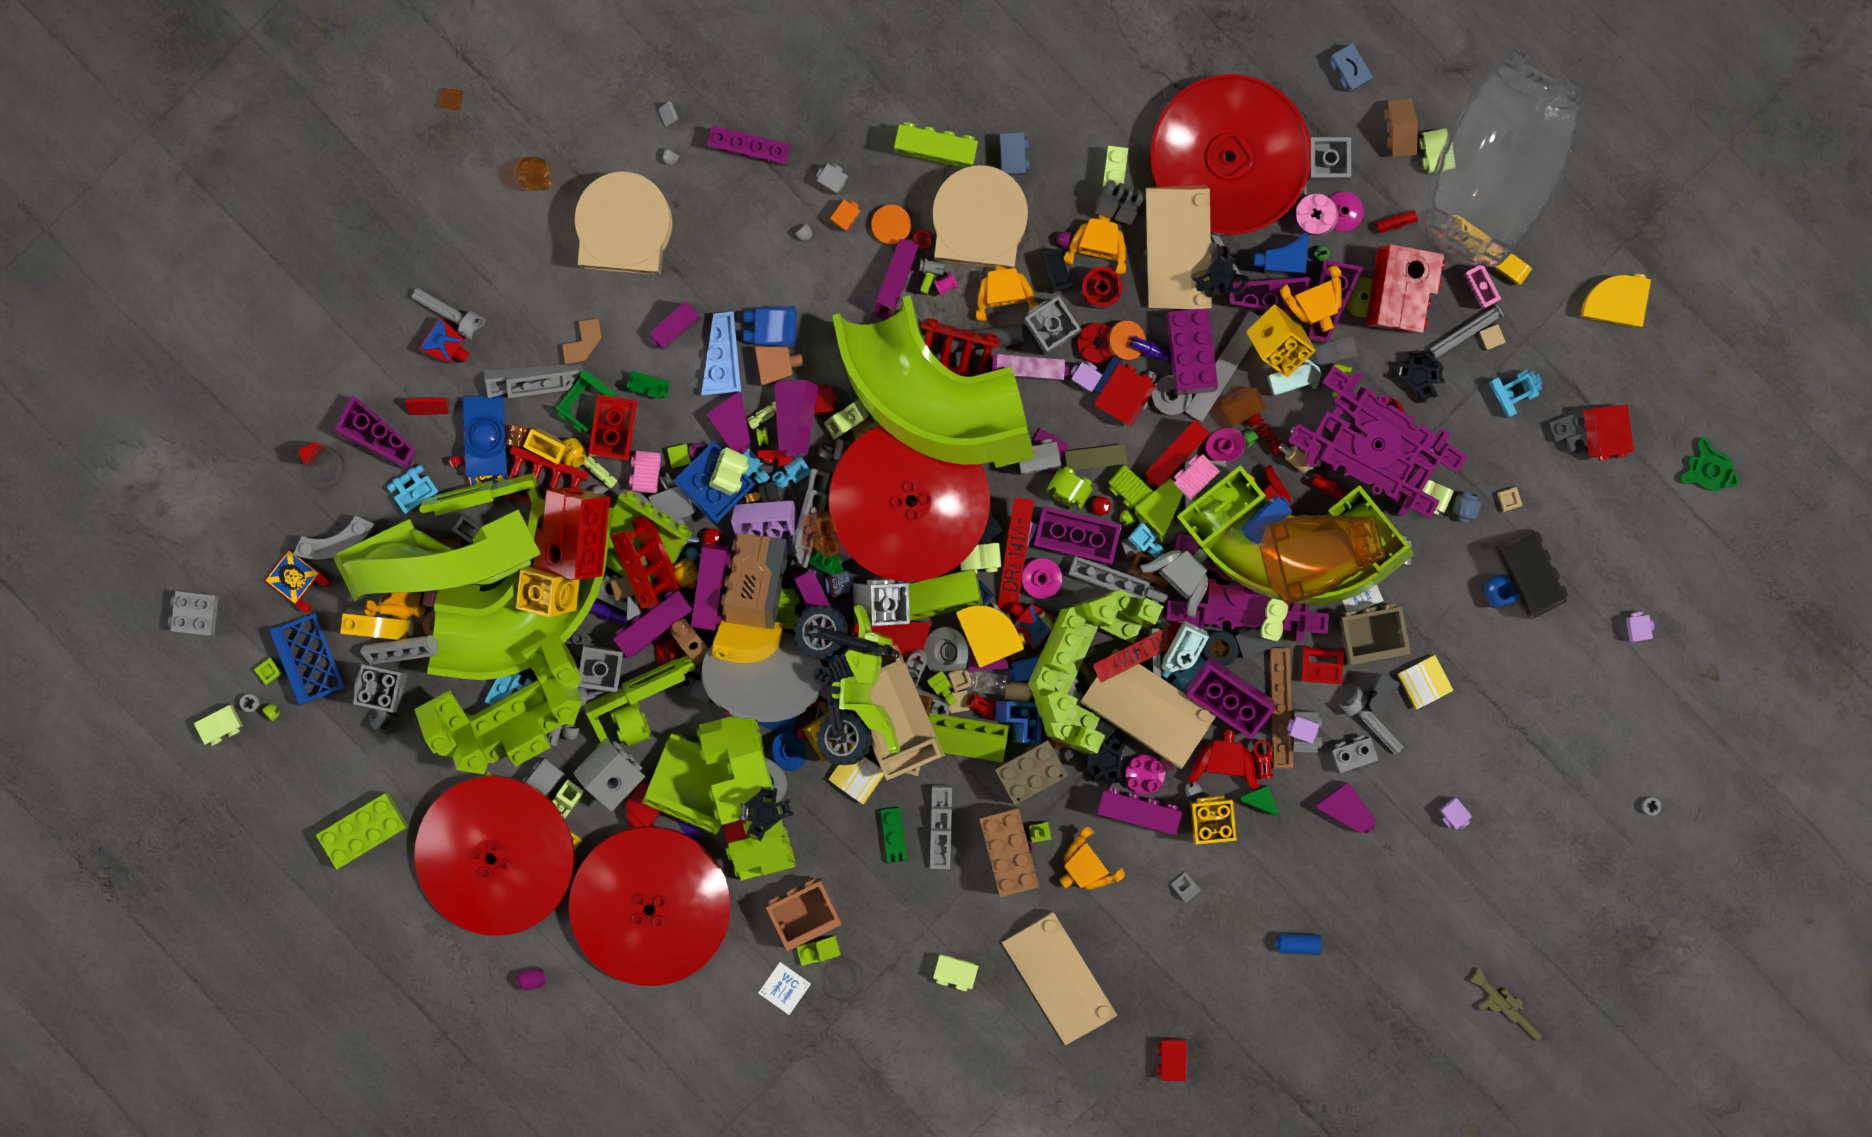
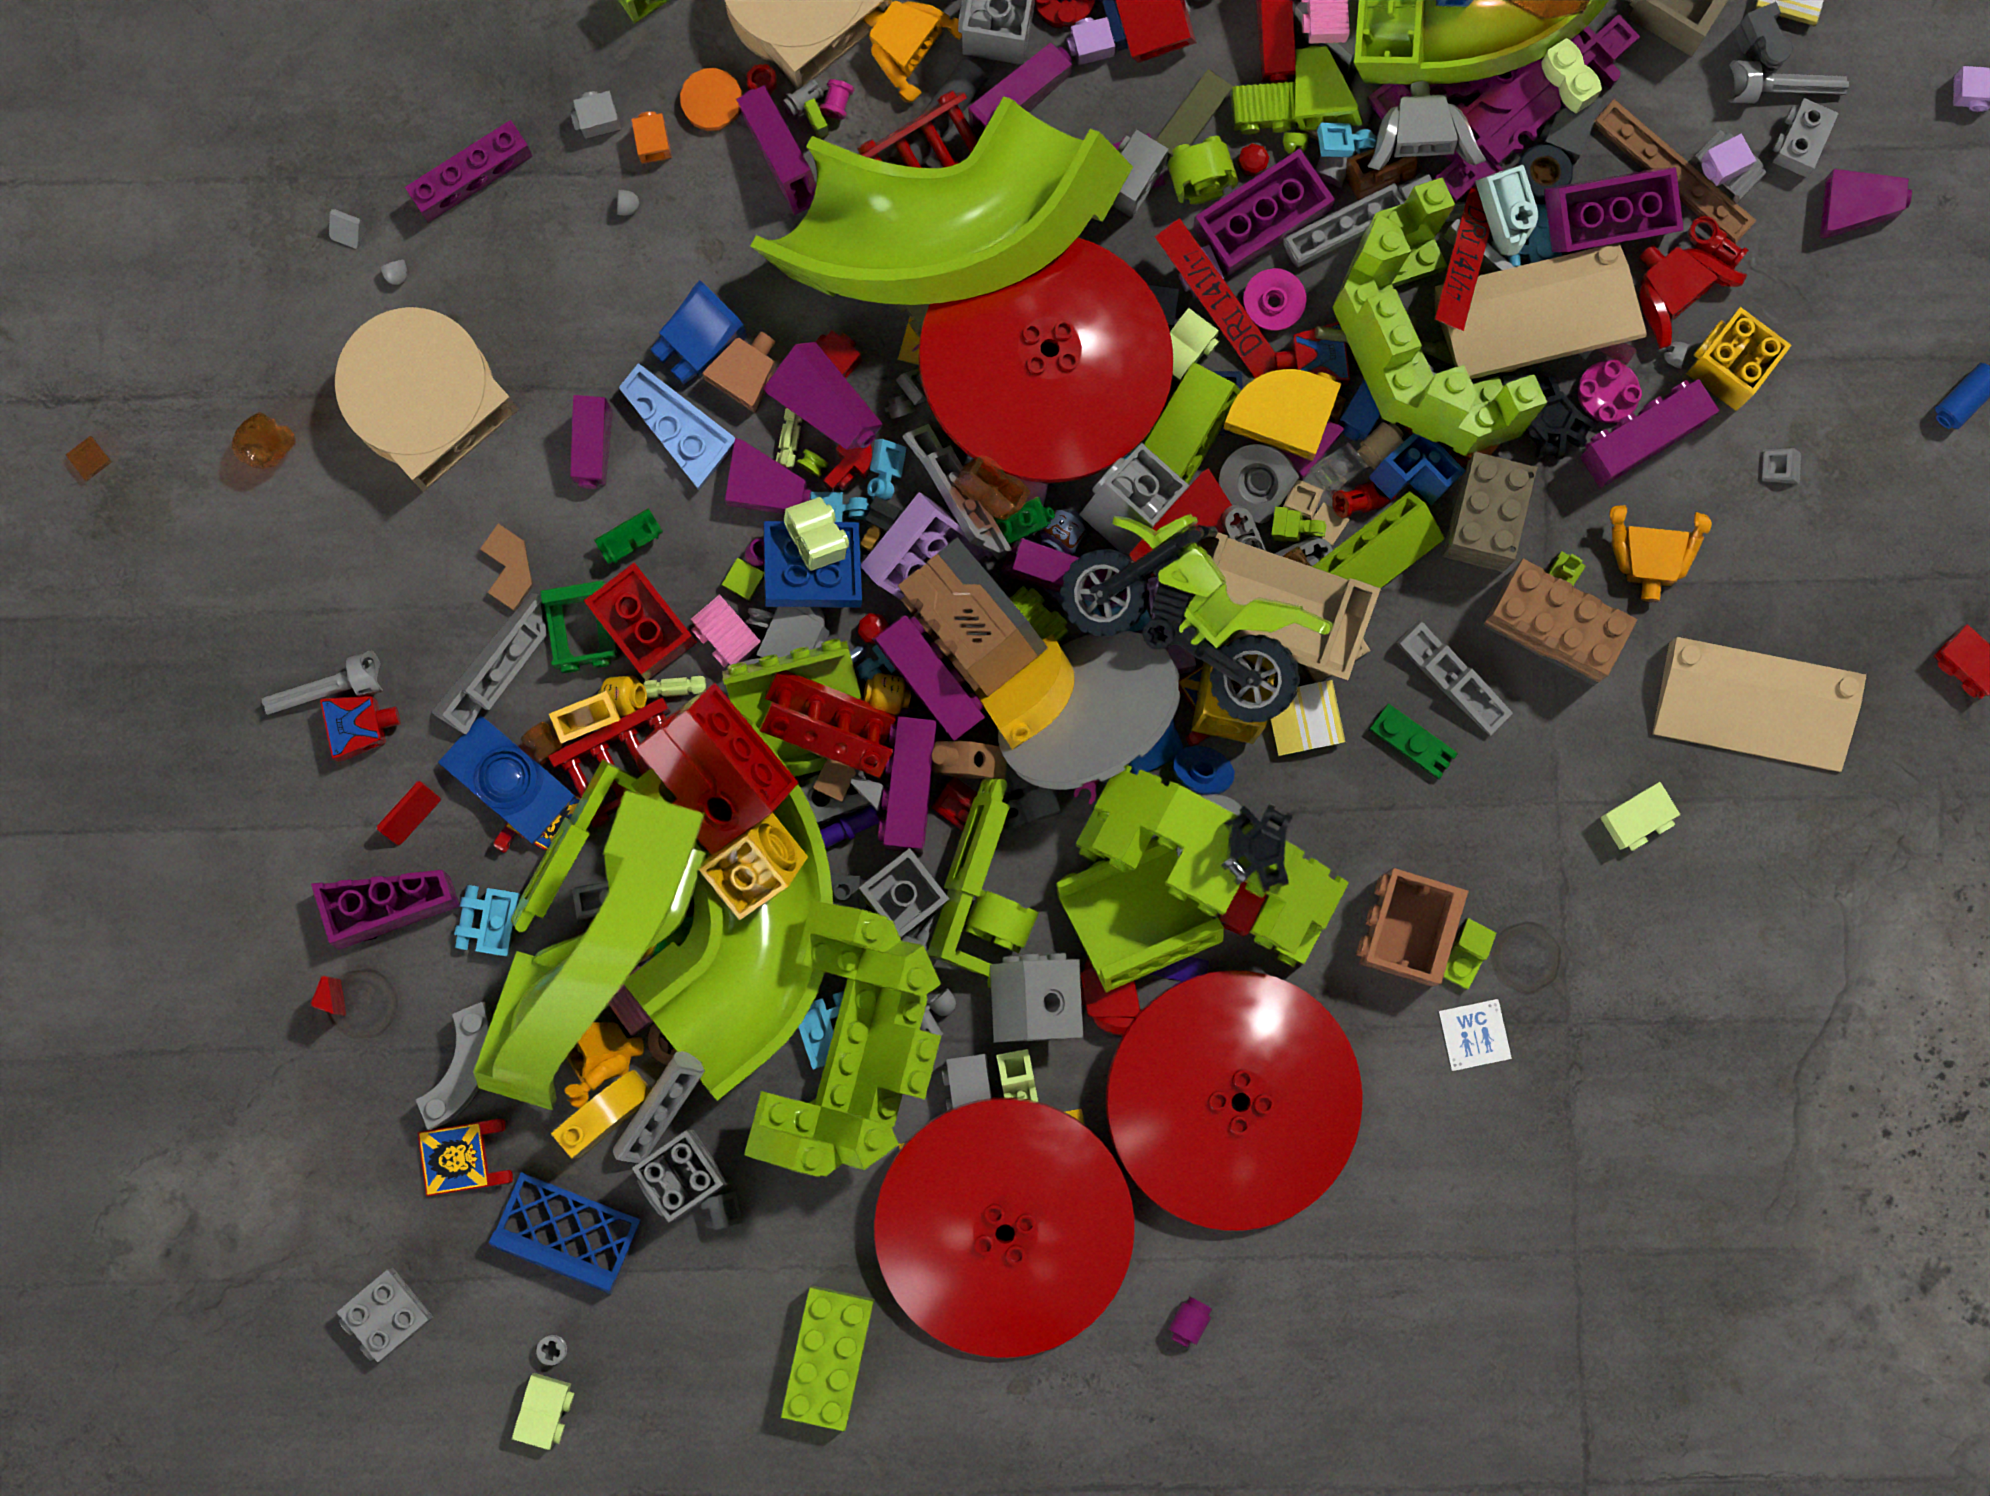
camera: 50 degrees left, 5 degrees down
lime tile [254,657,283,685] -> none
lime hinge [262,704,280,722] -> none
yellowish green brick [824,399,869,440] -> none
green slope [1239,785,1279,816] -> none
red plate [1301,646,1344,685] -> none

